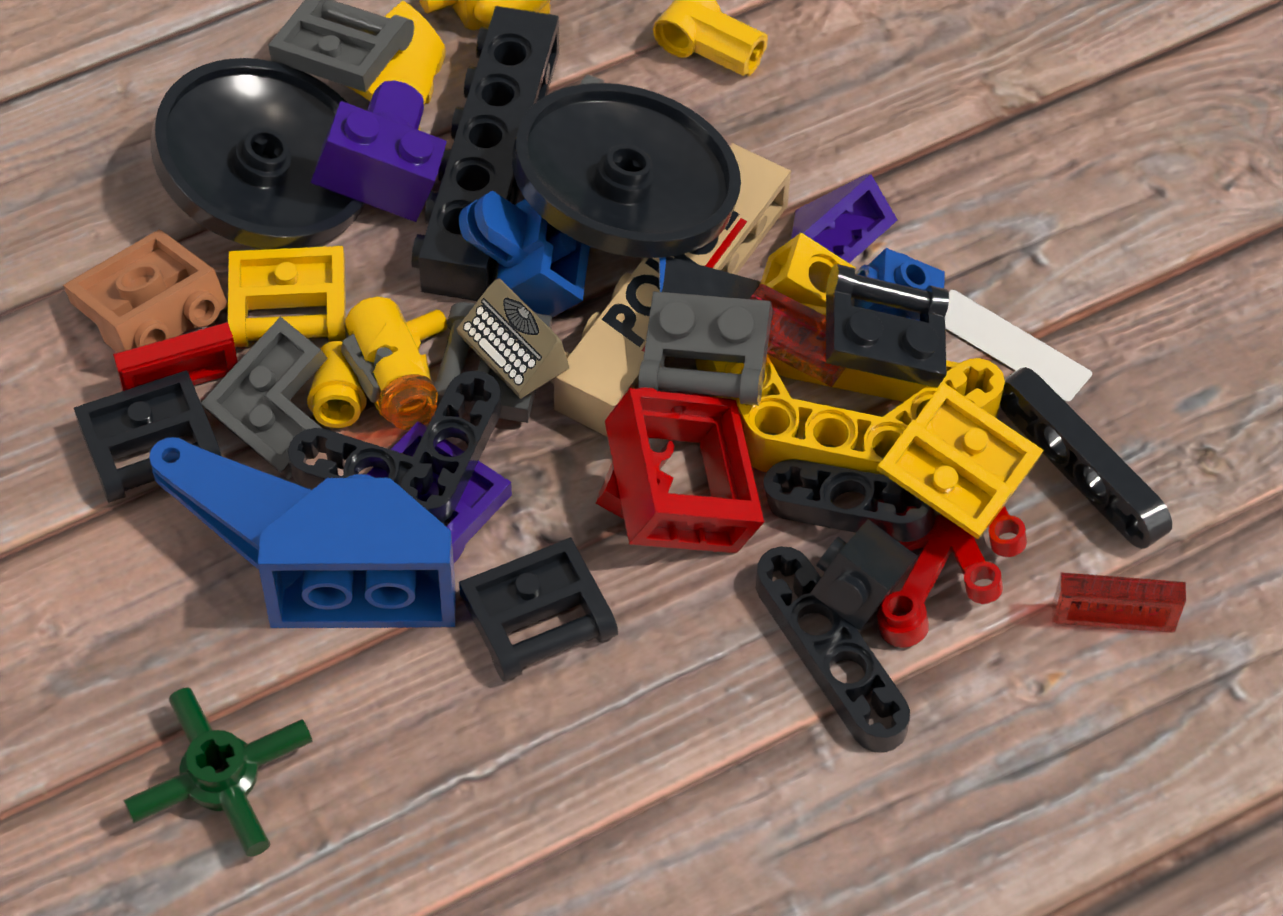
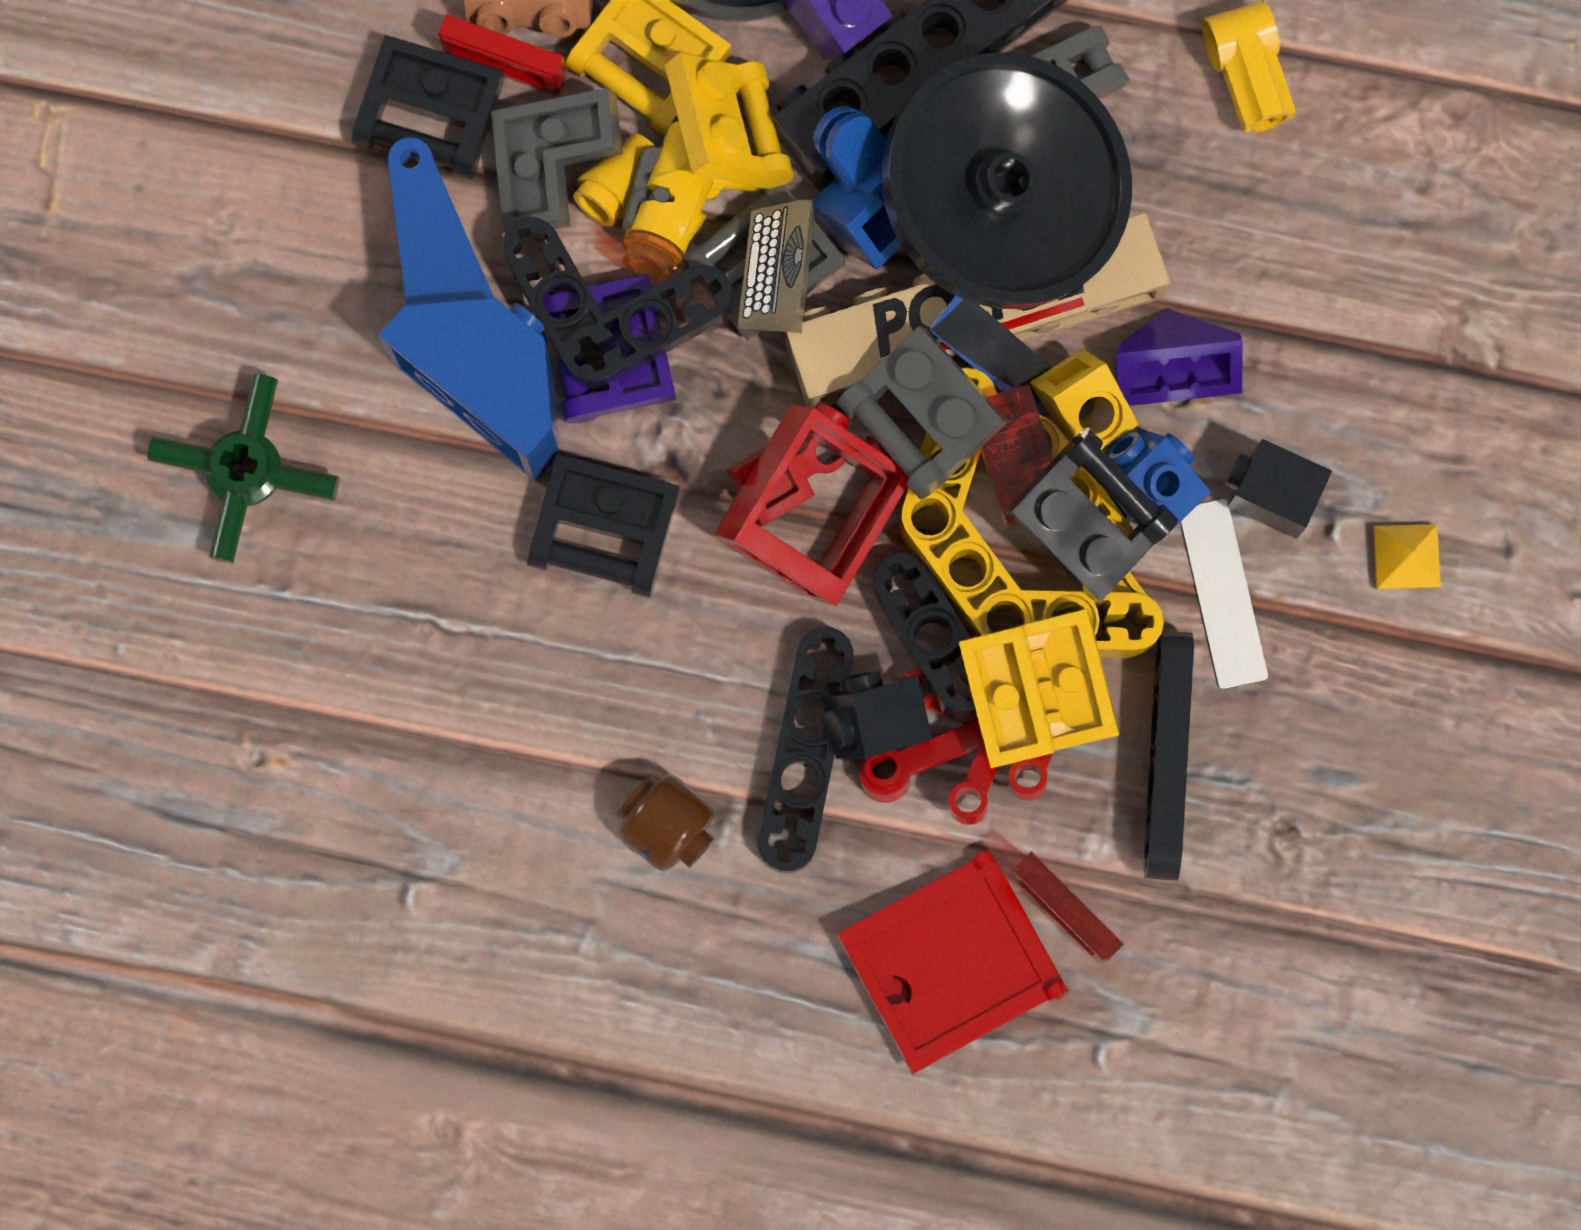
camera: 40 degrees right, 25 degrees up
none -> reddish brown head [617,775,715,871]
none -> yellow plate [665,52,794,189]
none -> red container [836,849,1069,1075]
none -> black brick [1225,439,1332,539]
none -> yellow slope [1373,524,1441,590]

